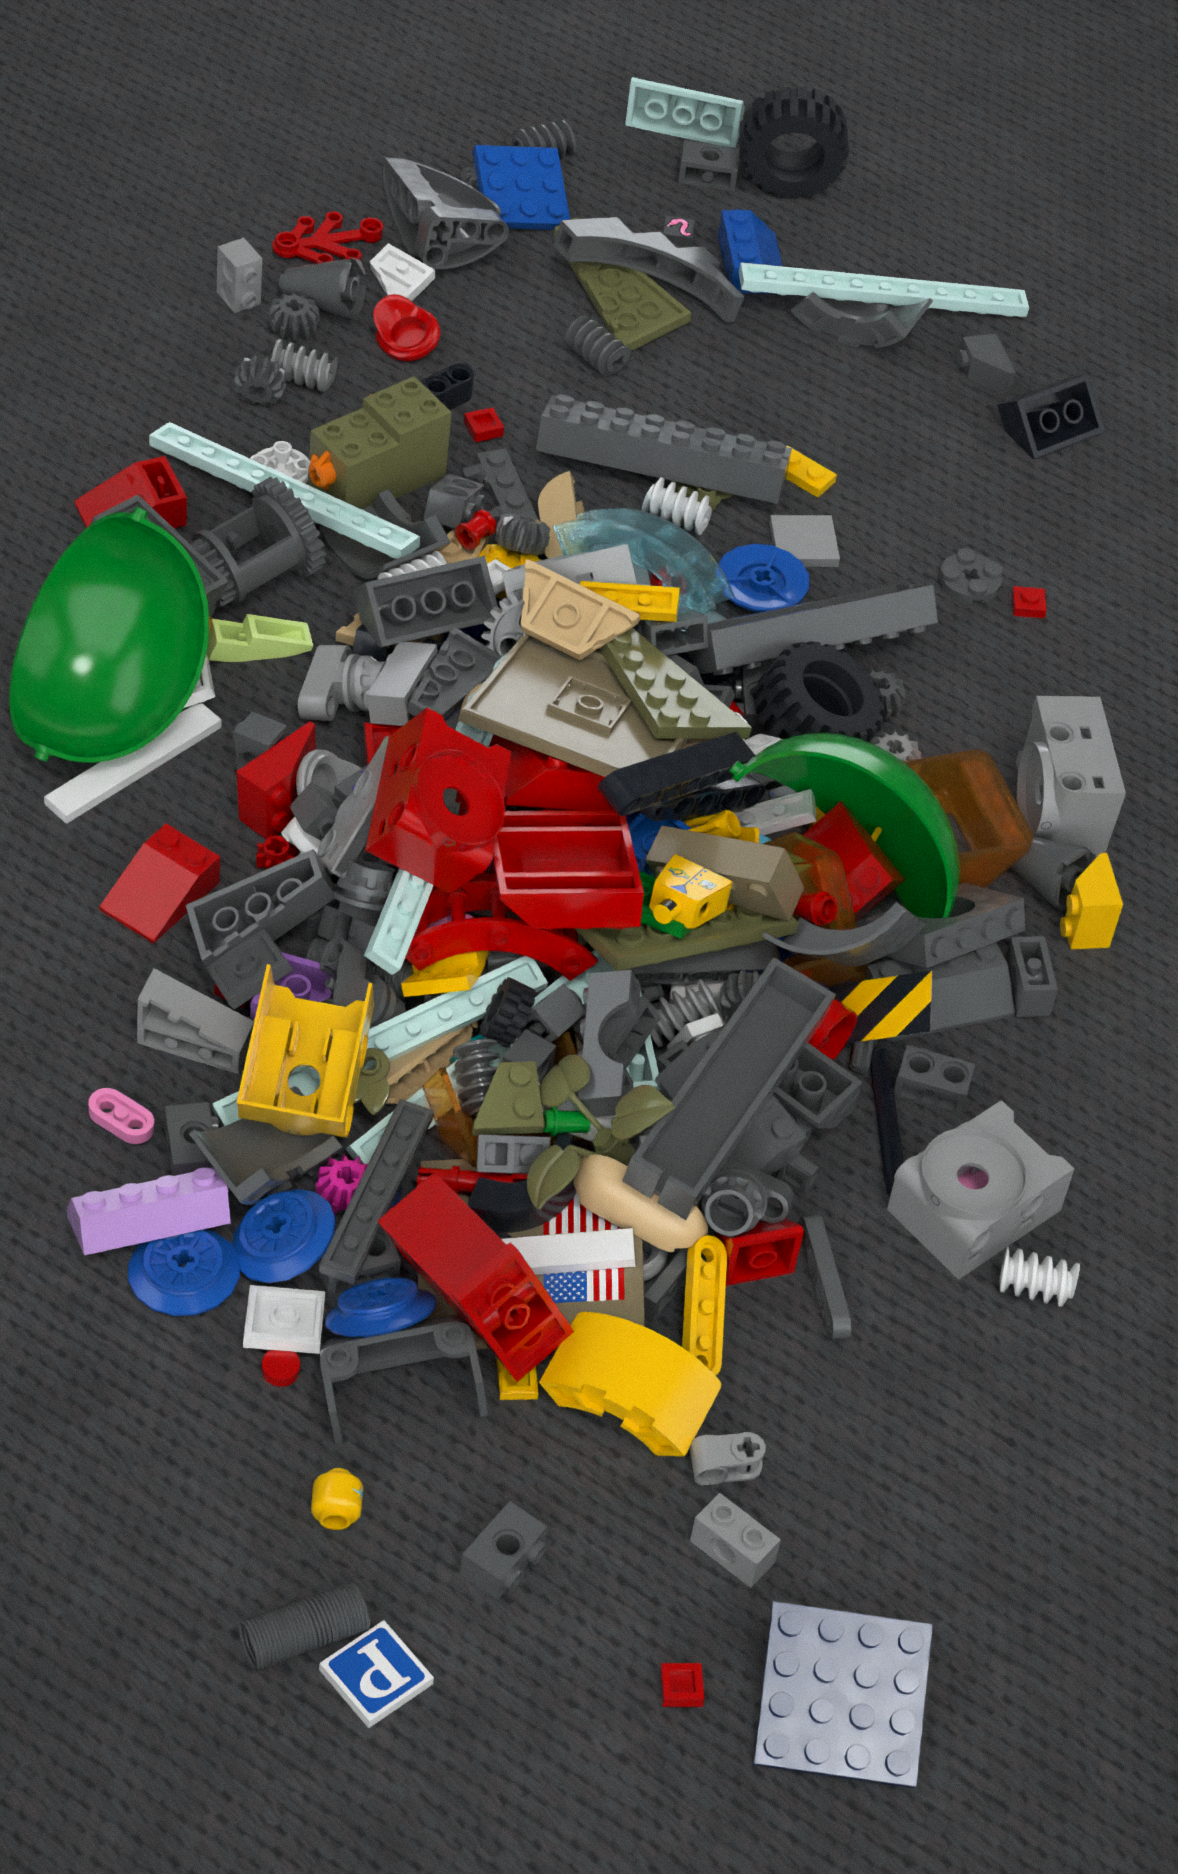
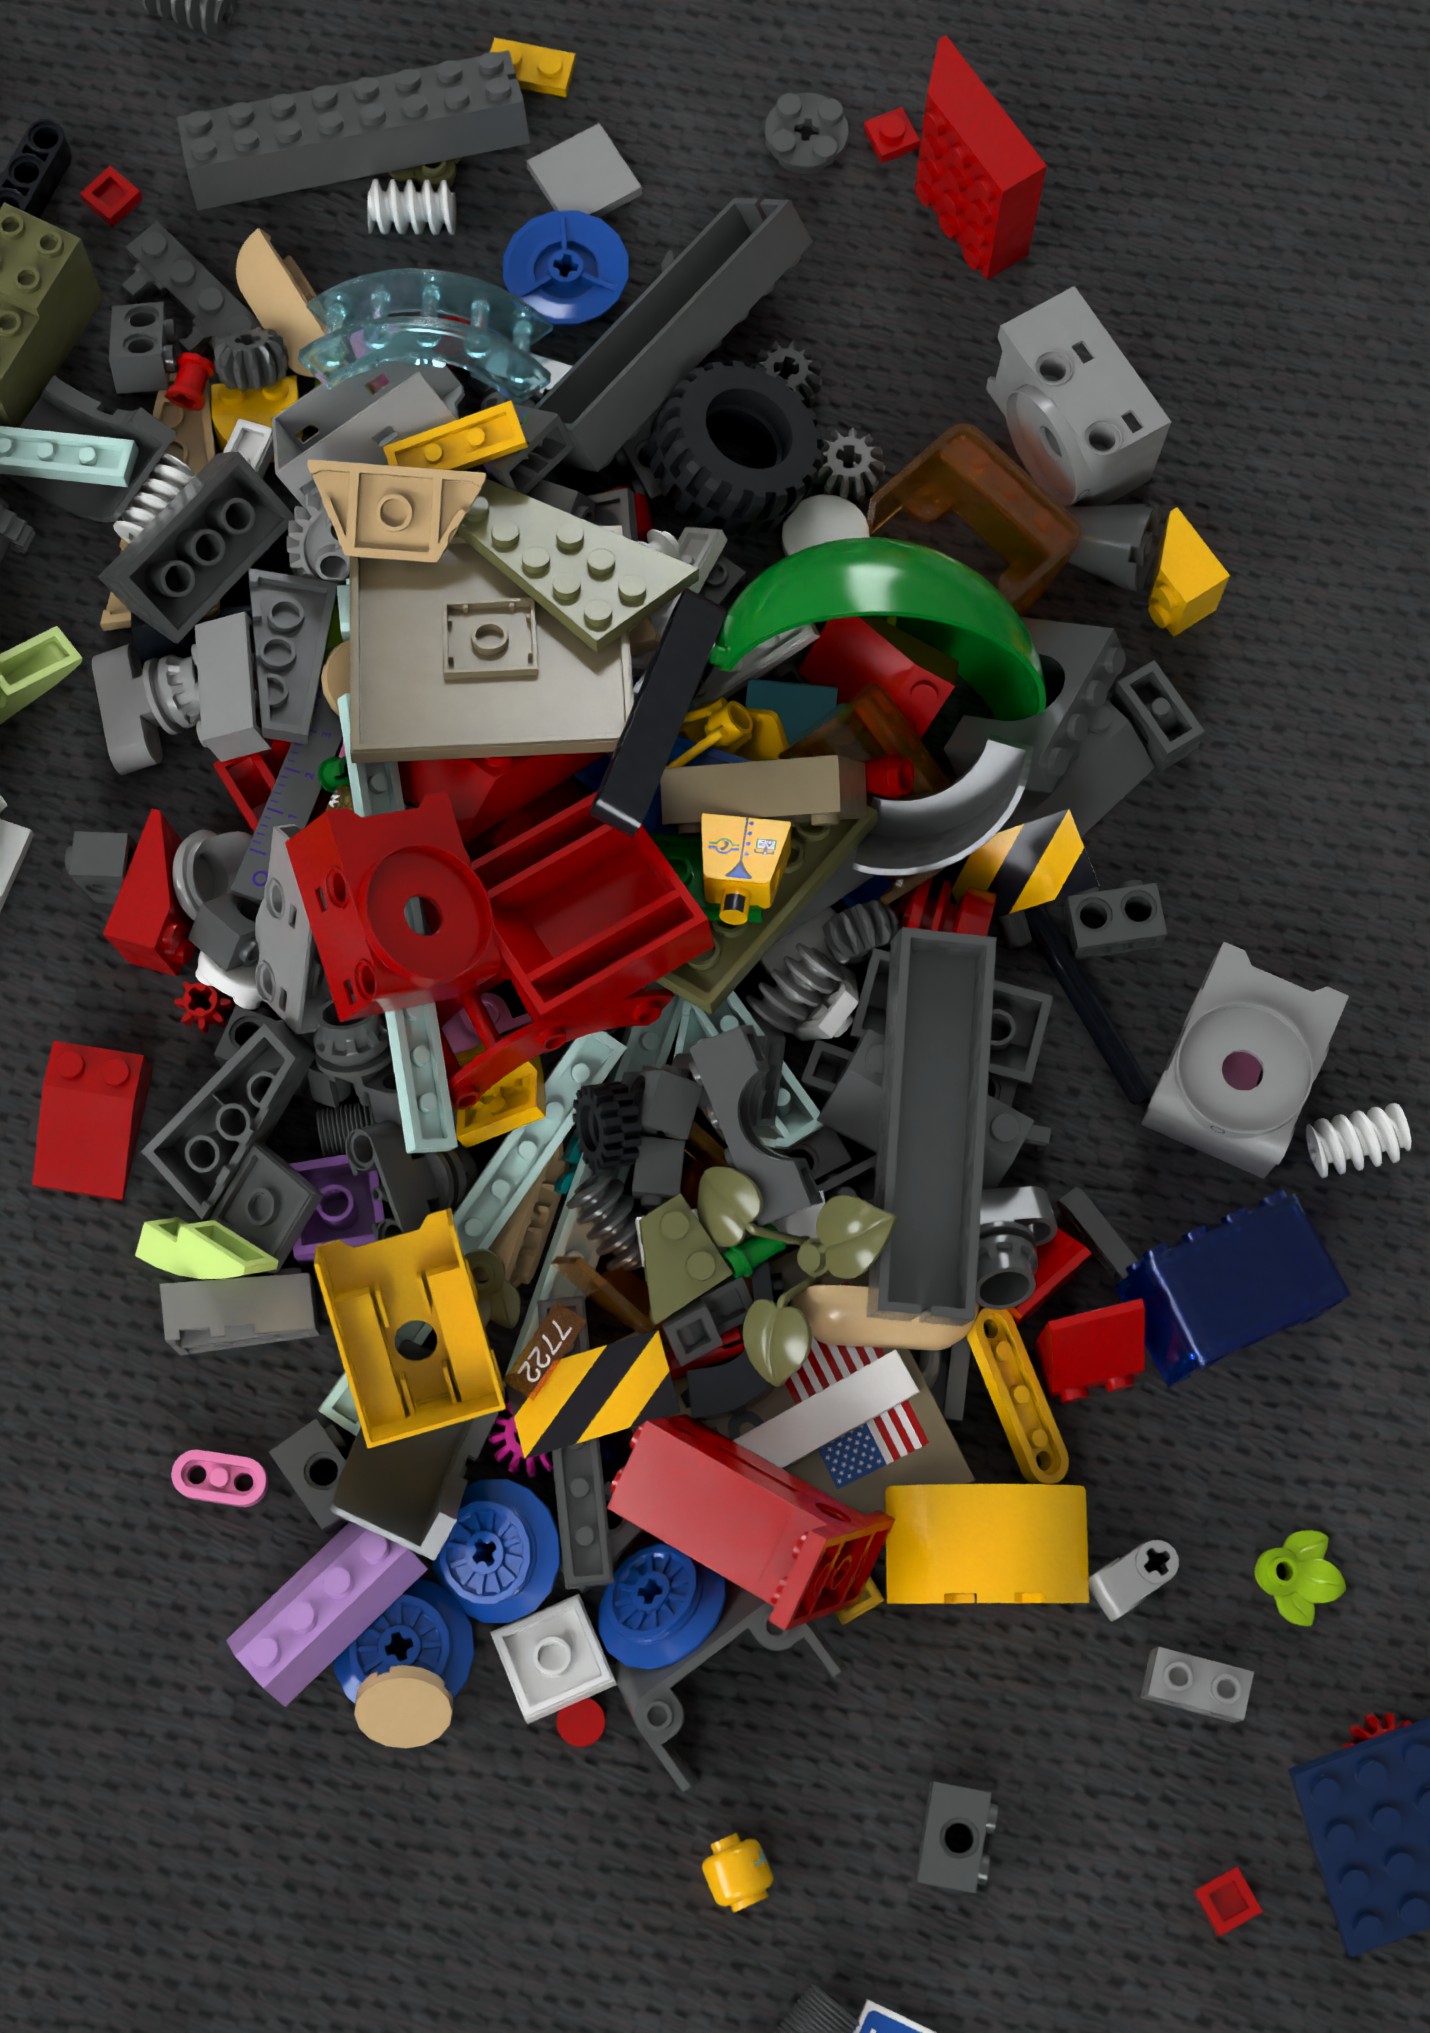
camera: 20 degrees left, 25 degrees up
none -> yellowish green slope [135,1217,279,1279]
none -> tan tile [354,1665,453,1748]
none -> clear orange sticker [502,1301,587,1400]
none -> sticker [504,1330,681,1459]
none -> red slope [914,35,1047,280]
none -> red slope [1033,1298,1145,1404]
none -> clear blue windscreen [1115,1190,1351,1388]
none -> lime plate [1255,1530,1346,1626]

